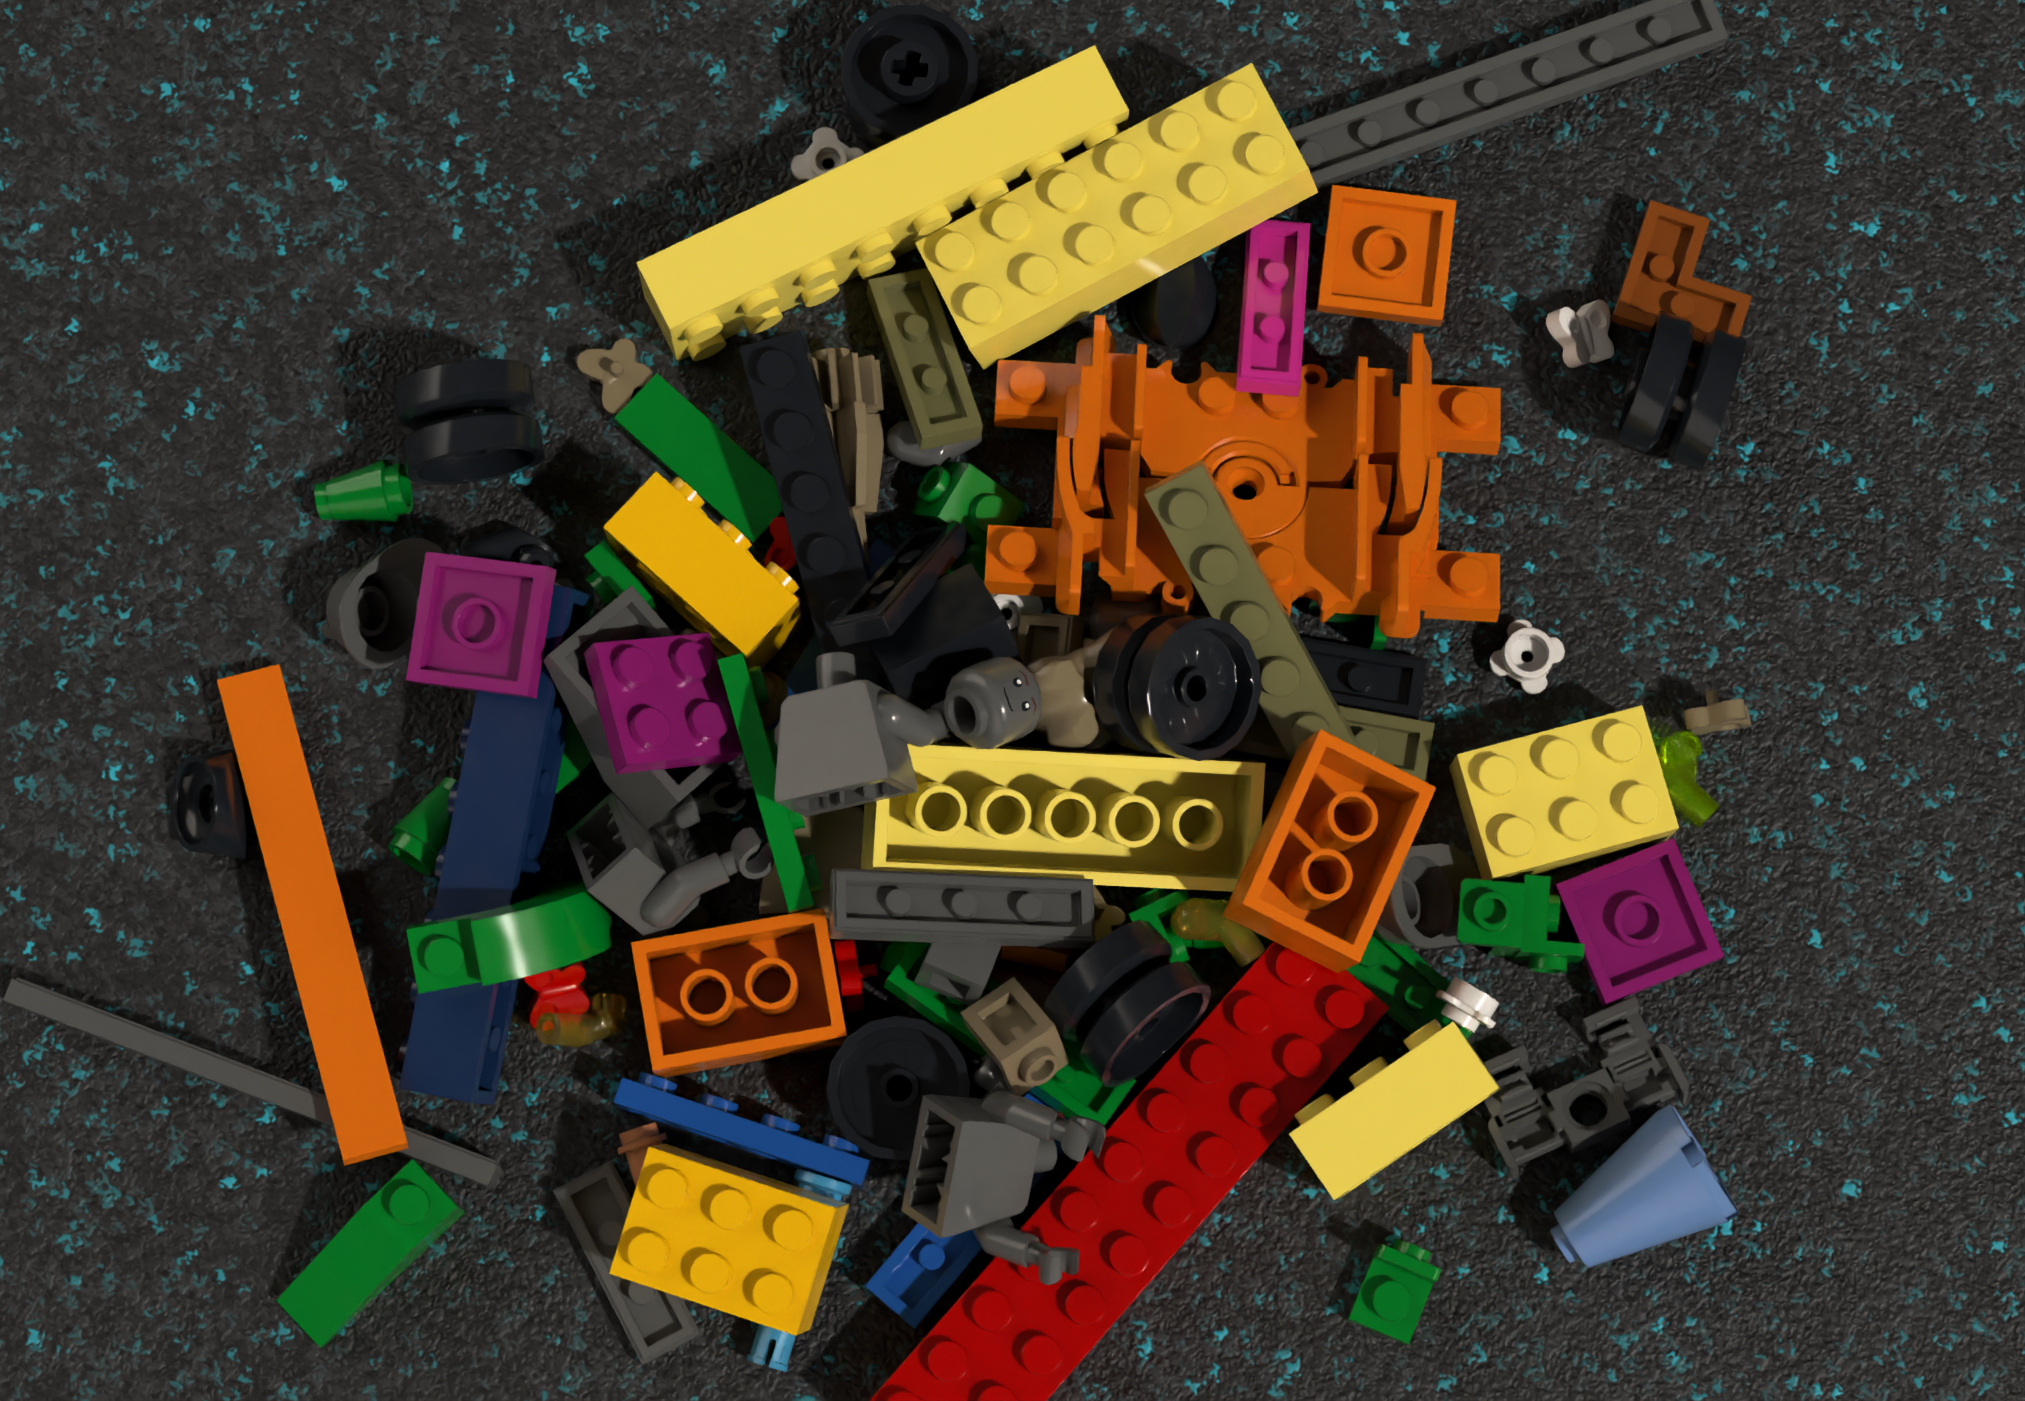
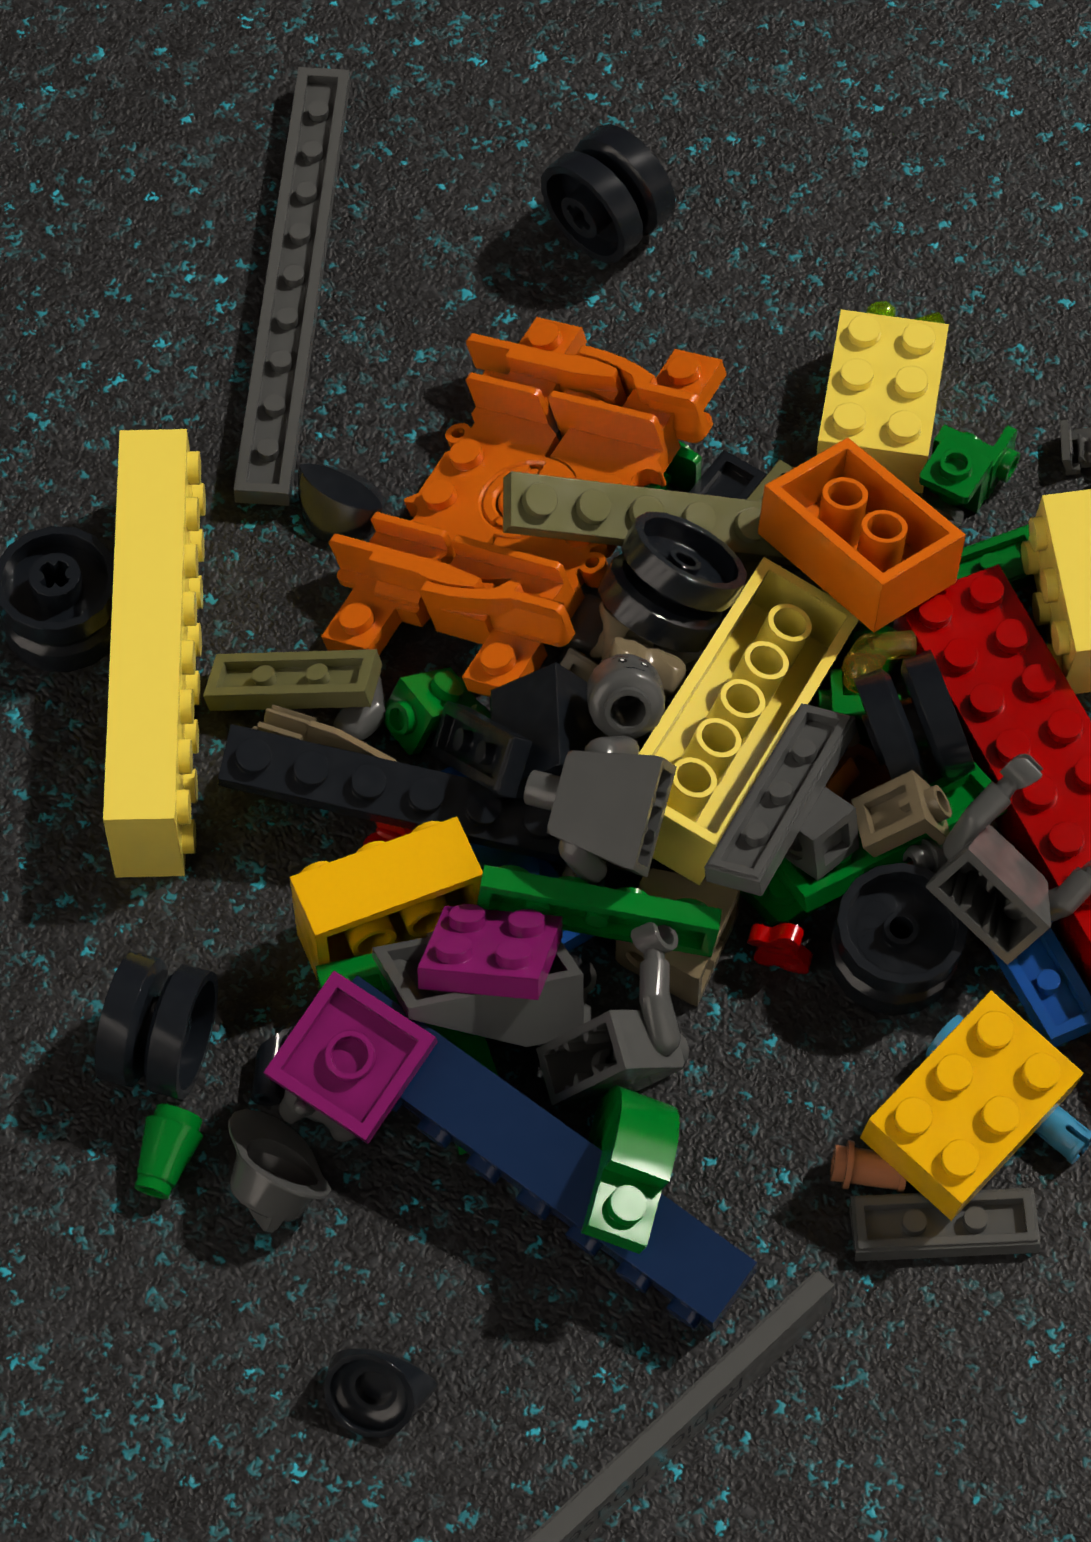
camera: 60 degrees left, 20 degrees down
orange tile [217,664,409,1166] -> none
green slope [276,1159,465,1348] -> none
green cone [388,777,457,875] -> none
red piece [524,961,590,1030] -> none
clear yellow arm [536,993,628,1047] -> none
dark tan piece [577,338,653,418] -> none
blue plate [613,1072,871,1190] -> none
green tile [614,373,784,547] -> none
orange brick [631,908,847,1078] -> none
white plate [791,127,864,181] -> none
light yellow brick [915,63,1318,370] -> none
dark pink tile [1235,219,1311,397] -> none
orange plate [1316,185,1457,327] -> none
white plate [1435,977,1499,1033] -> none
white plate [1489,620,1565,694] -> none
white piece [1546,300,1614,368] -> none
magenta plate [1553,838,1724,1007] -> none
dark orange plate [1611,200,1752,350] -> none
dark tan piece [1684,690,1751,736] -> none

